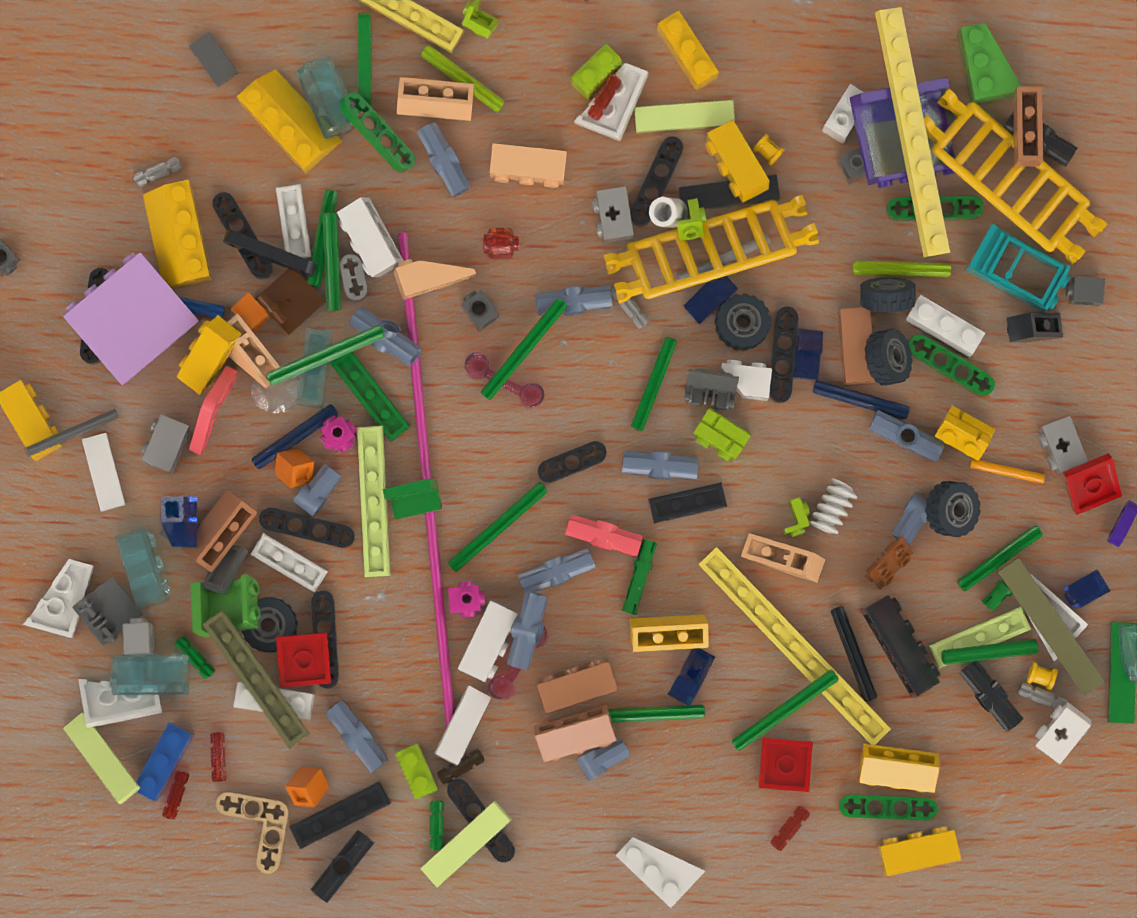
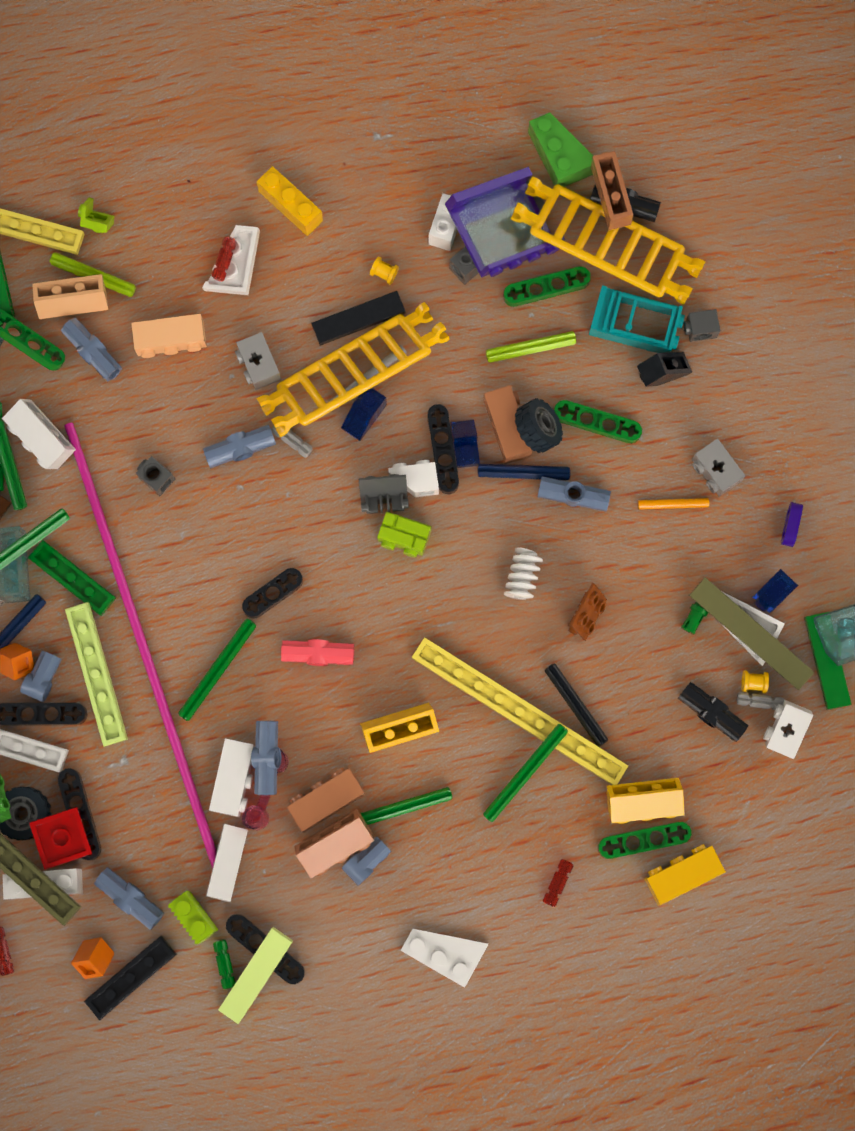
camera: 10 degrees left, 5 degrees down
tan beam [216,792,289,874] -> none
black piece [310,829,375,903] -> none
dark pink brick [320,415,357,453] -> none
light grey beam [340,254,368,302] -> none
sand blue piece [350,306,422,366] -> none
green panel [383,478,442,520] -> none
light nougat slope [393,259,476,300] -> none
dark brown axle [437,749,485,785] -> none
dark pink brick [448,581,485,618] -> none
clear pink piece [464,352,544,409] -> none
green axle [481,298,567,400] -> none
clear red head [483,228,519,260] -> none
sand blue piece [518,548,596,594] -> none
lime brick [571,44,621,99] -> none
green pin [621,539,658,615] -> none
sand blue piece [622,451,699,480] -> none
black beam [630,136,683,227] -> none
green axle [631,337,677,431] -> none
yellowish green tile [634,100,735,133] -> none
black tile [648,482,727,524] -> none
white piece [649,197,688,228] -> none
clear blue slope [667,648,715,707] -> none
lime bracket [677,198,707,241] -> none
yellow brick [705,120,769,203] -> none
black wheel [715,293,771,351] -> none
light nougat slope [741,533,825,583] -> none
red plate [758,738,813,792] -> none
lime bracket [783,497,810,538] -> none
black wheel [860,277,916,313] -> none
black slope [860,595,941,698] -> none
light yellow plate [875,7,950,258] -> none
sand blue piece [891,492,927,545] -> none
white brick [905,295,985,358] -> none
black wheel [925,481,981,537] -> none
yellowish green tile [929,607,1031,669] -> none
yellow brick [934,405,996,461] -> none
green axle [941,639,1039,665] -> none
green axle [957,525,1043,591] -> none
red plate [1063,453,1122,515] -> none

